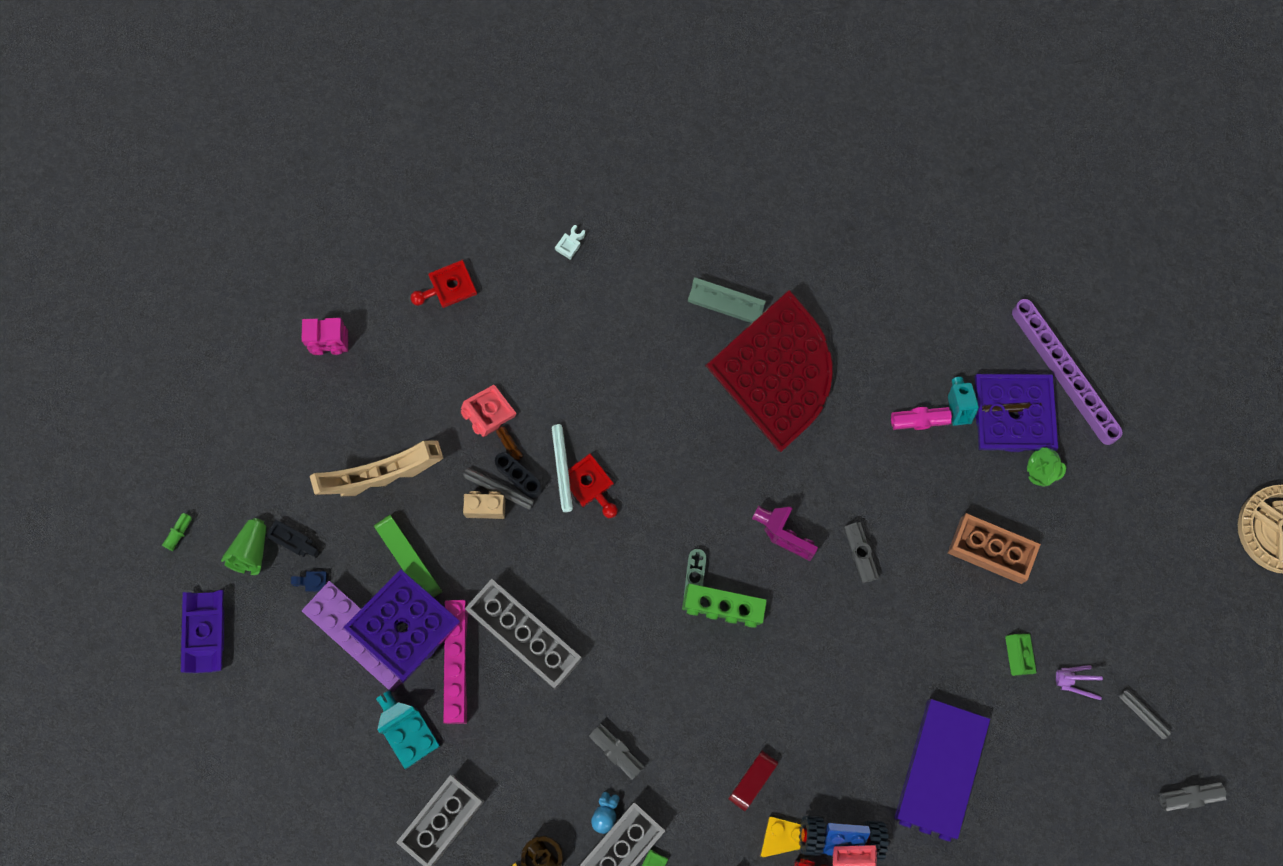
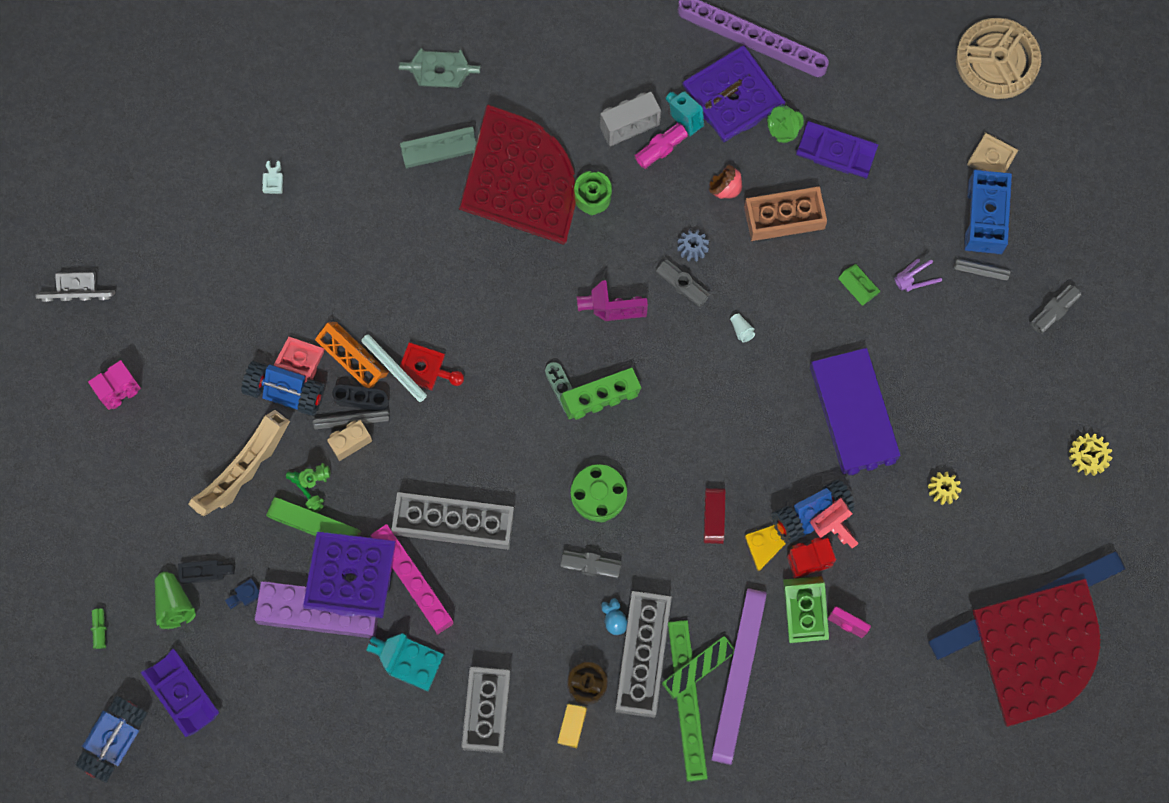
camera: 35 degrees left, 0 degrees up
red plate [410,260,477,308] -> none
reddish brown axle [496,426,523,461] -> none
none -> light grey bracket [36,272,115,302]
none -> plate [75,696,148,783]
none -> plate [241,361,325,416]
none -> bright green plant [286,463,331,513]
none -> orange fence [315,322,389,389]
none -> sand green plate [399,48,480,88]
none -> bright green piece [571,465,627,522]
none -> bright green brick [574,171,612,215]
none -> light grey brick [600,92,661,147]
none -> sand blue gear [677,230,709,262]
none -> hair [709,165,742,199]
none -> light aqua cone [730,313,755,342]
none -> dark purple piece [796,121,878,178]
none -> blue plate [964,170,1012,254]
none -> tan plate [967,133,1018,173]

